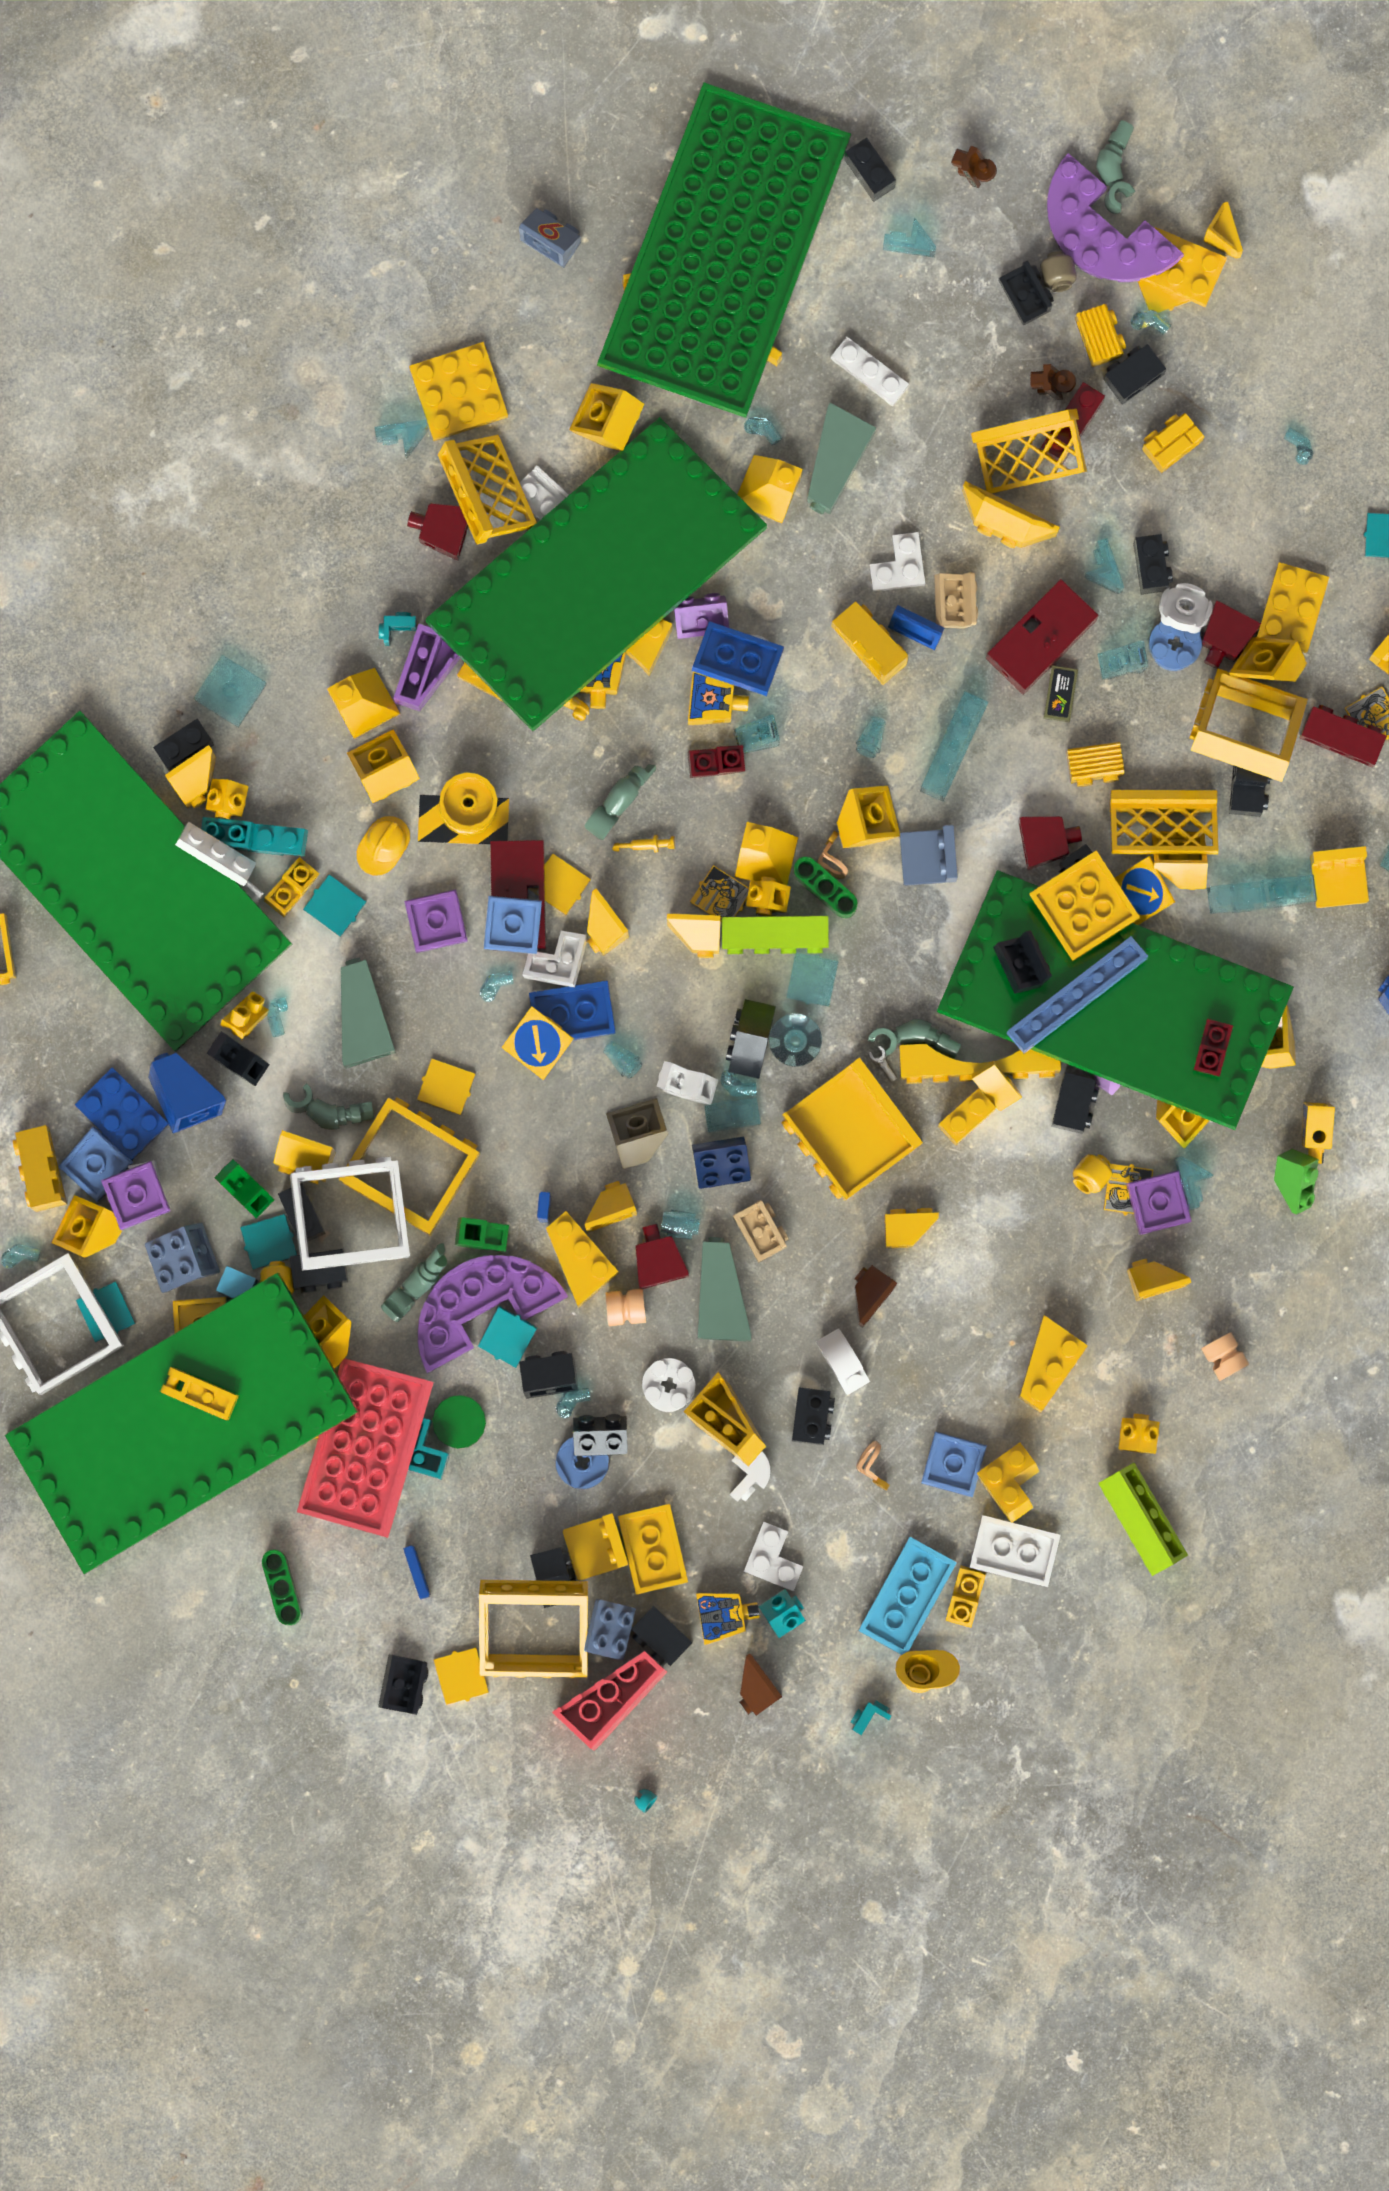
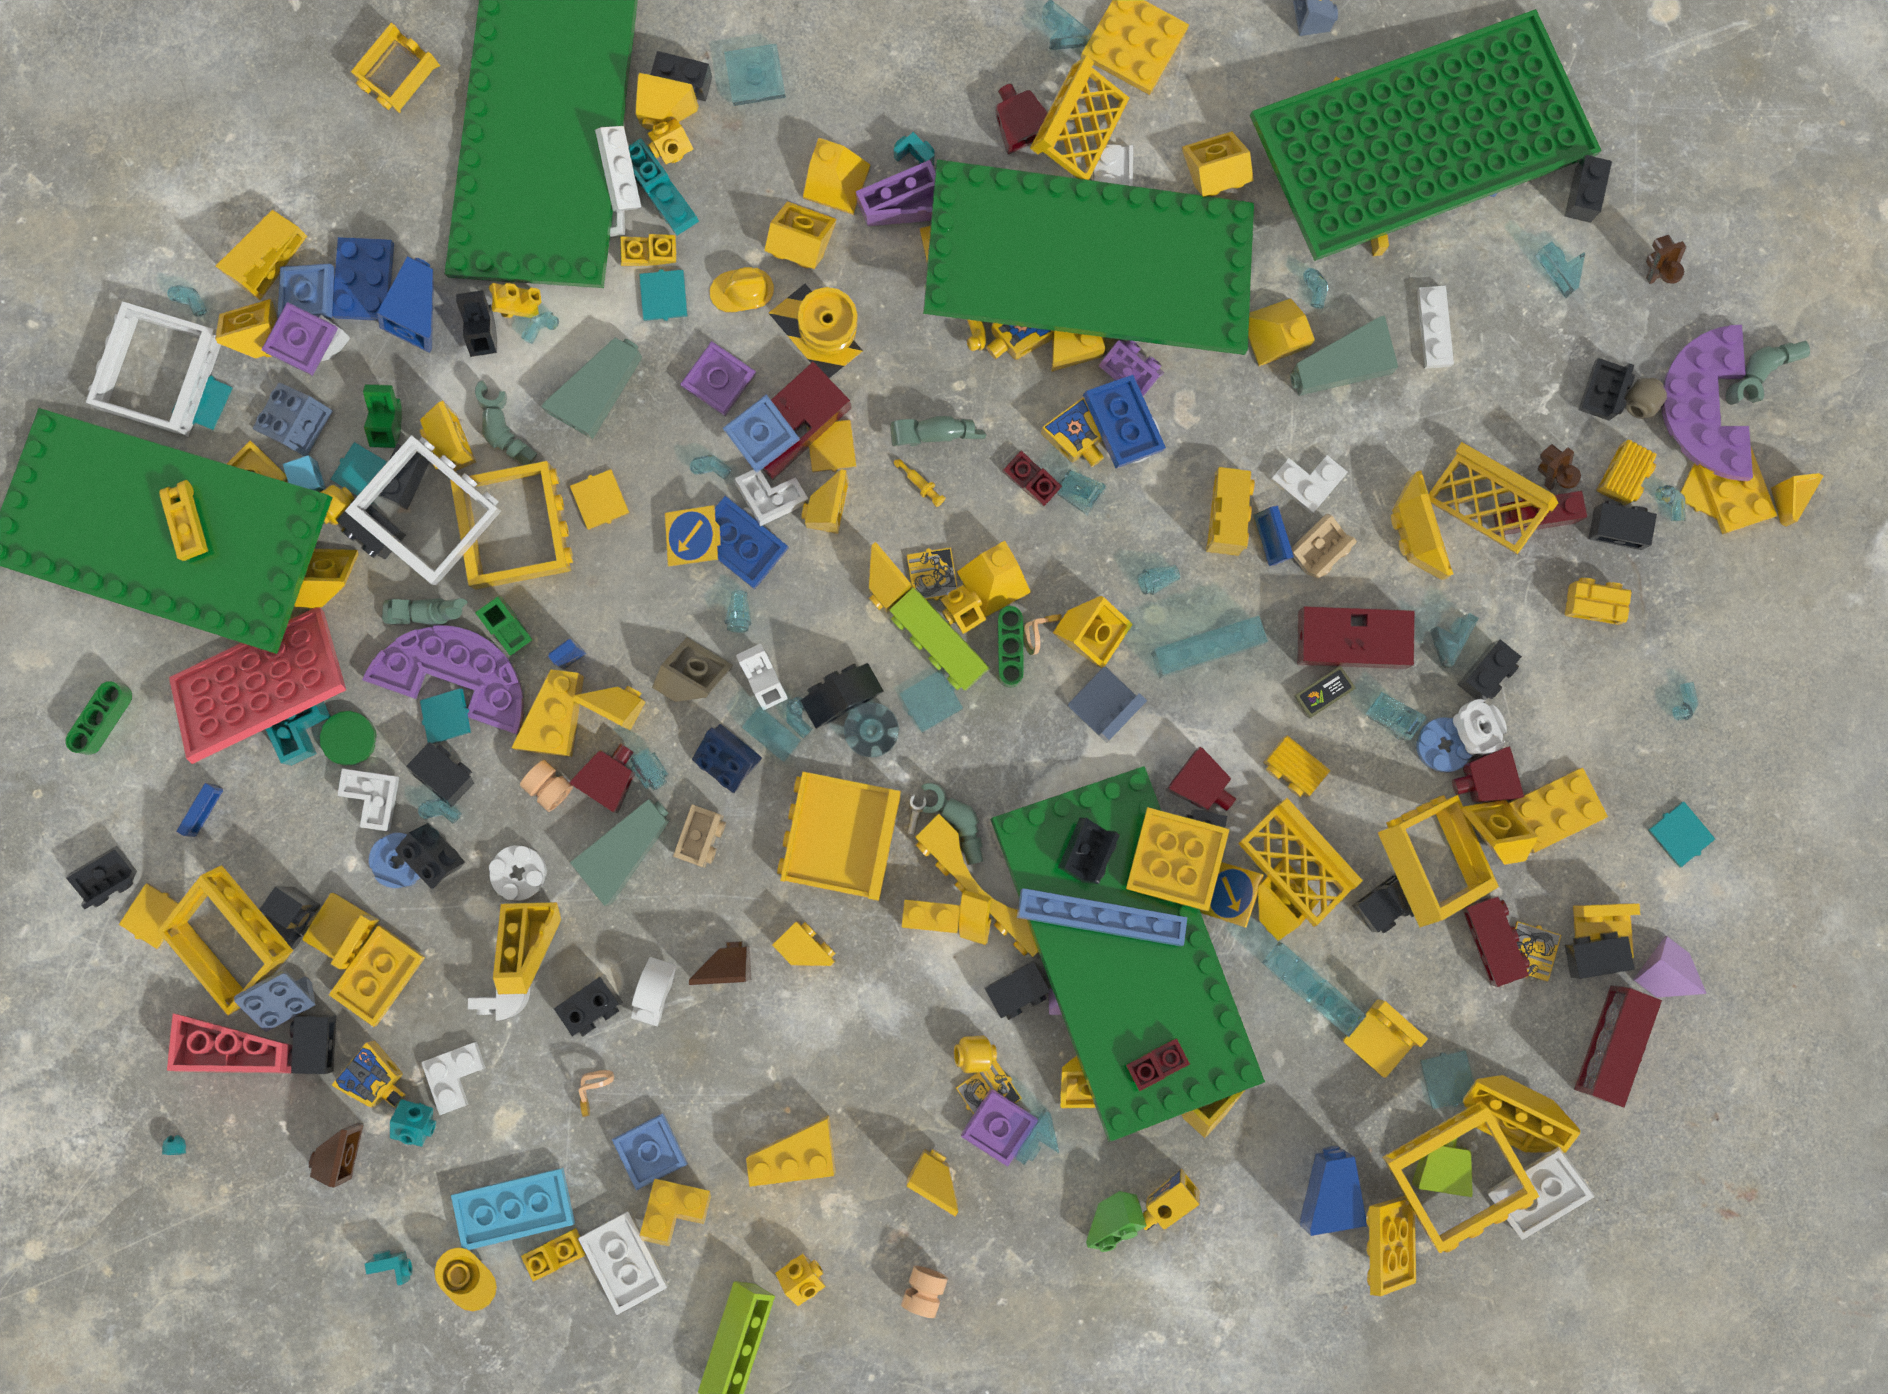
camera: 45 degrees right, 0 degrees up
none -> white plate [337,769,399,831]

